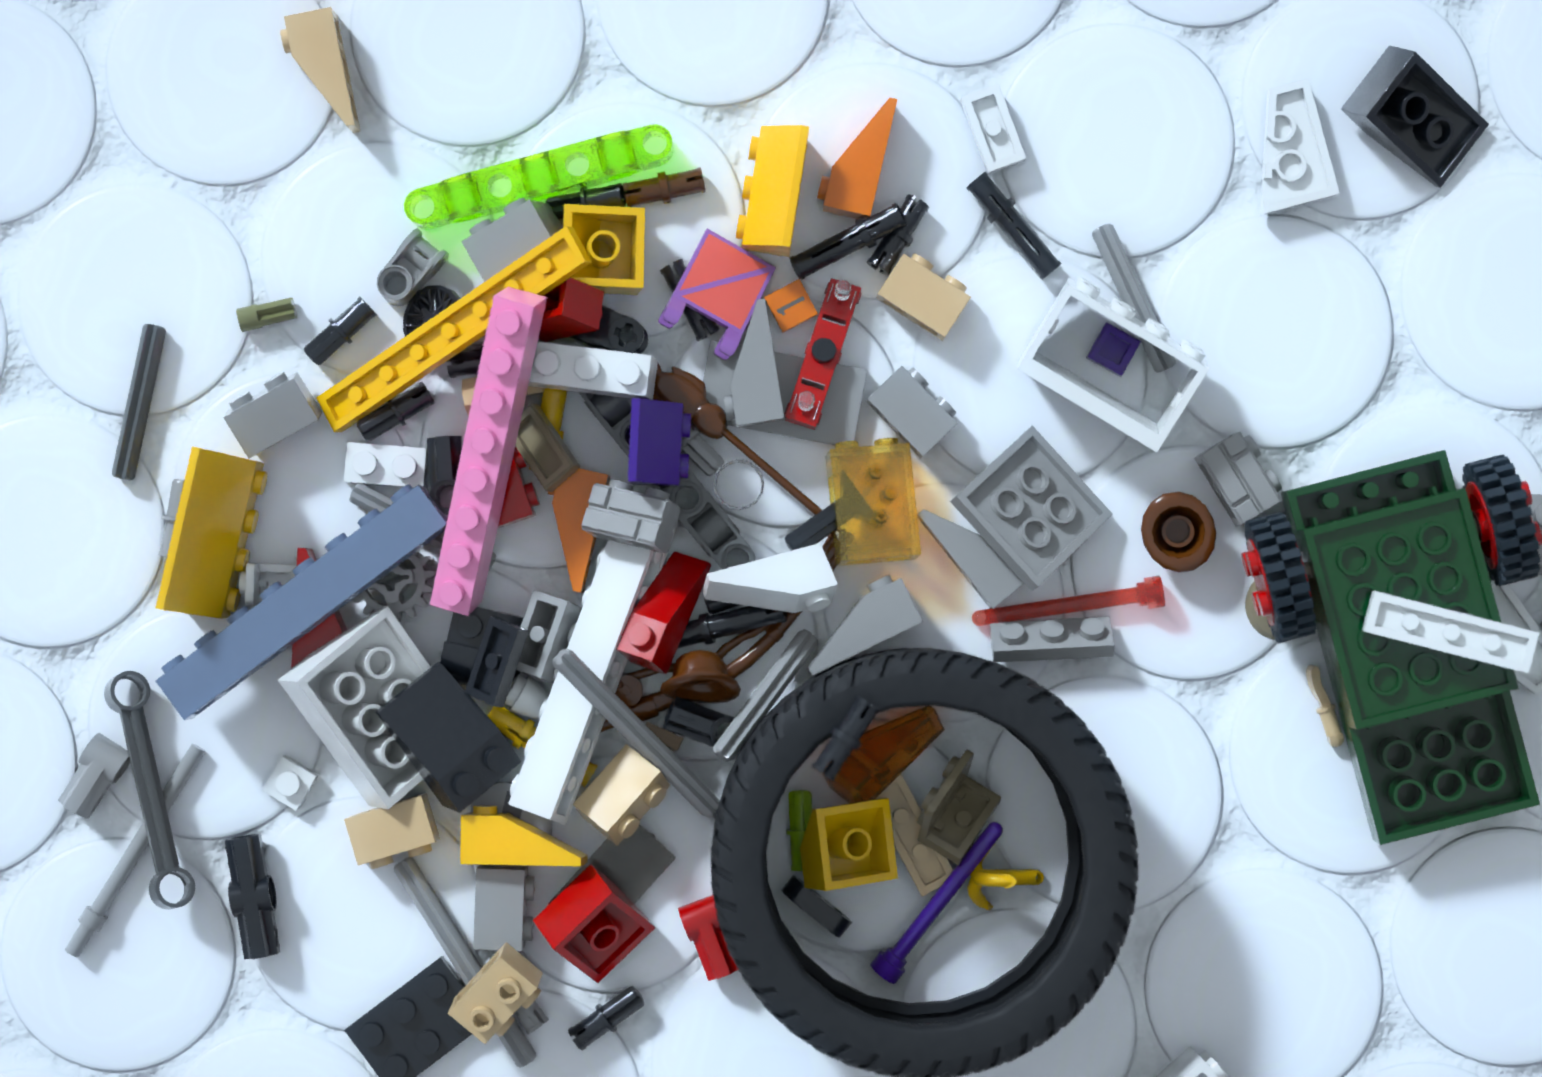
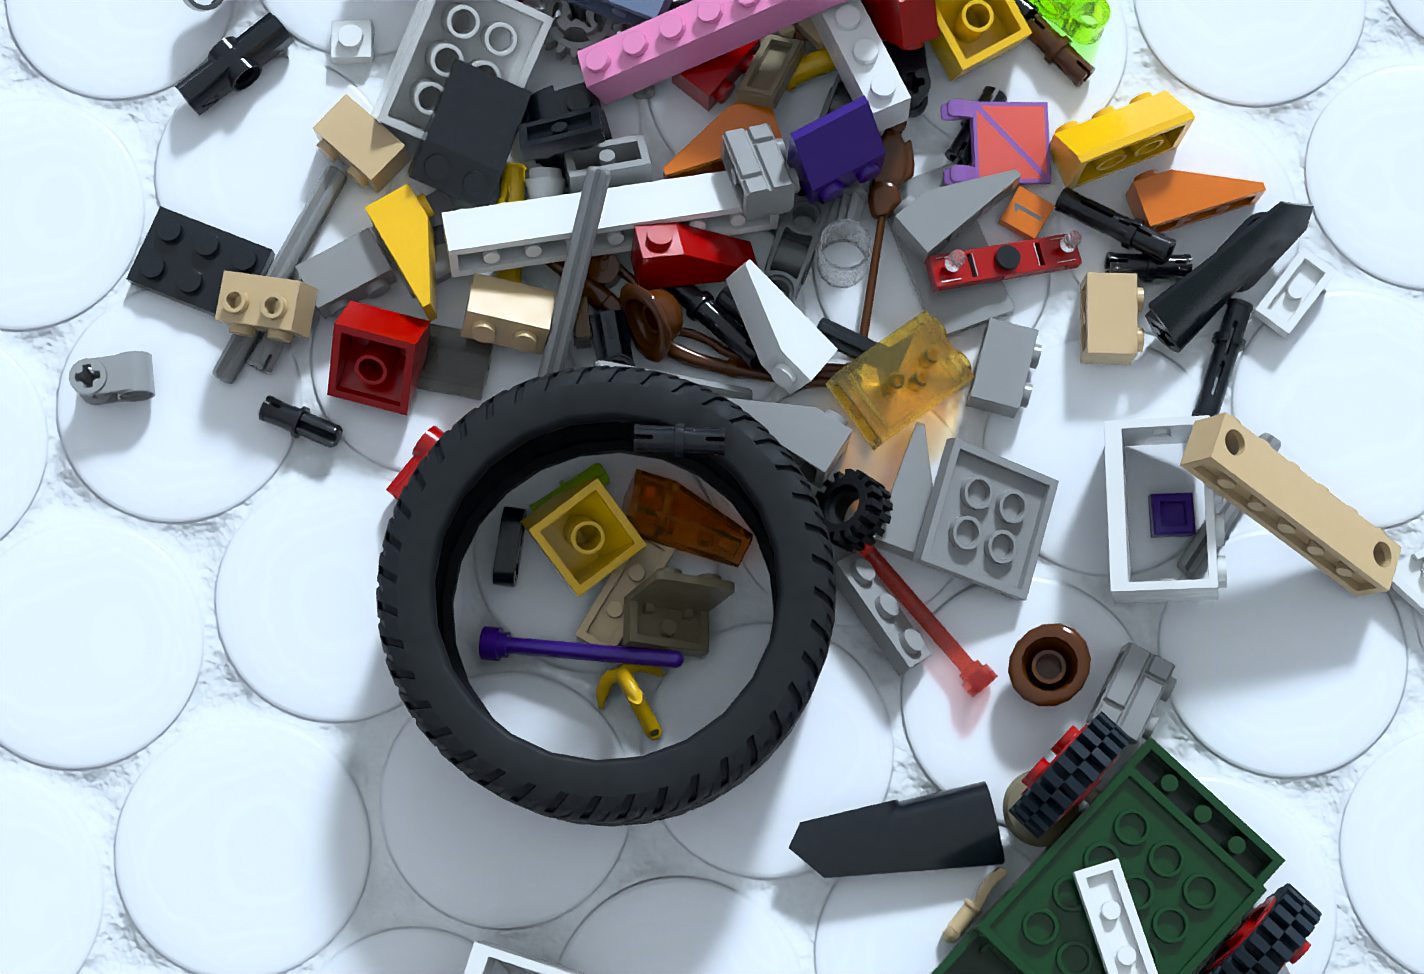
camera: 60 degrees right, 10 degrees down
none -> black panel [788,781,1005,878]
none -> black tyre [815,469,893,552]
none -> black panel [1145,201,1314,353]
none -> tan piece [1180,412,1402,597]

